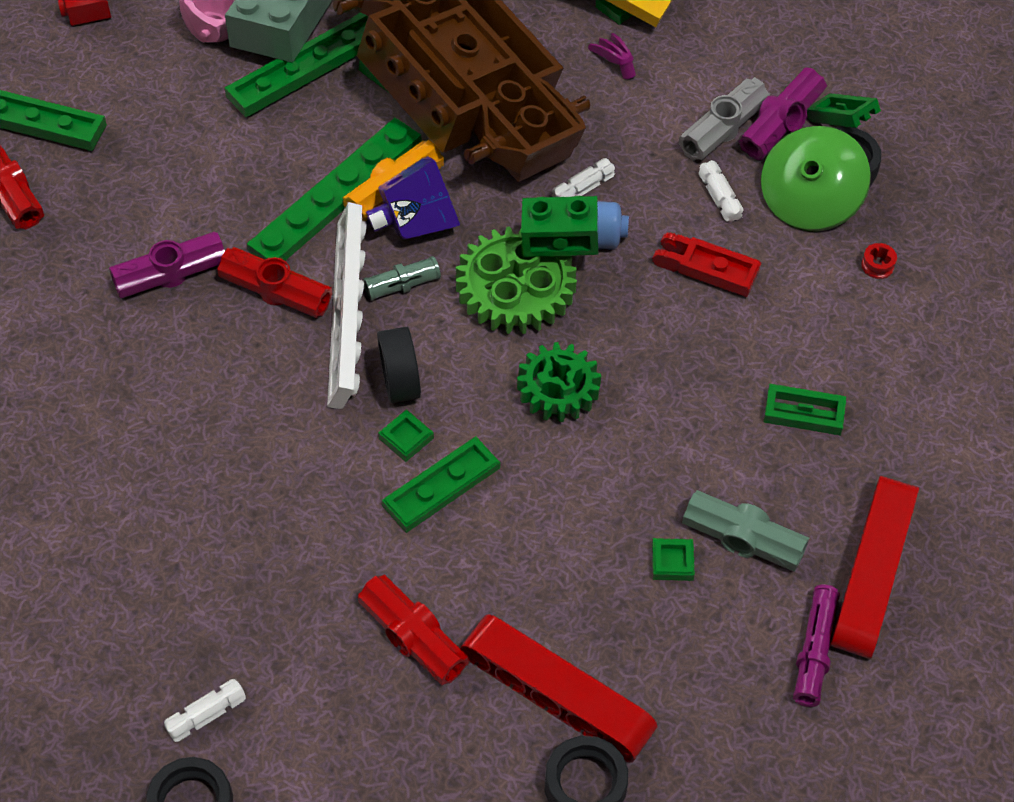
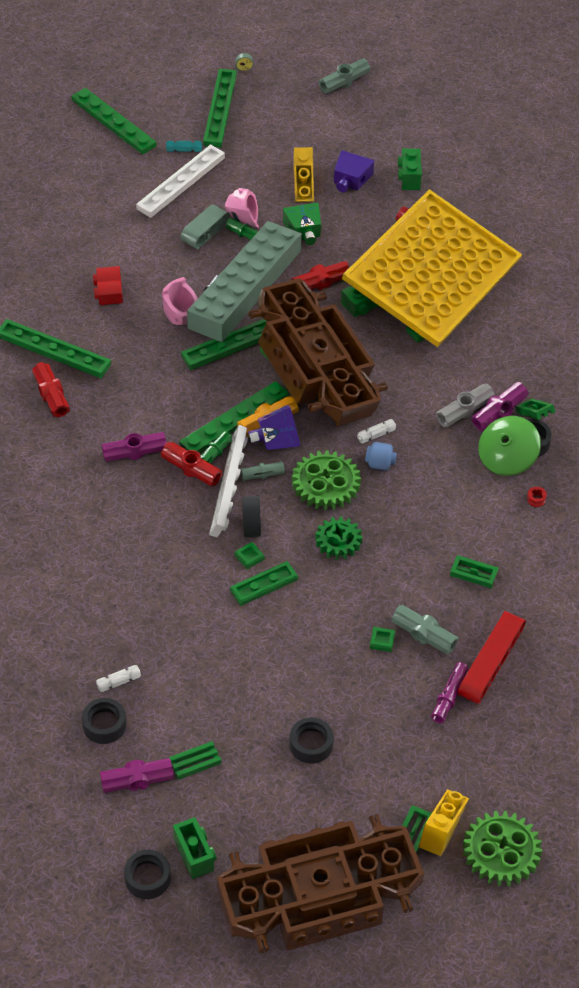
camera: 10 degrees right, 5 degrees down
red piece [358,574,469,685] -> none
red beam [460,614,658,763] -> none
green brick [521,196,598,257] -> none
magenta piece [588,33,636,79] -> none
red hinge [652,232,762,297] -> none
white axle [699,160,743,222] -> none
none -> green axle [201,431,232,464]

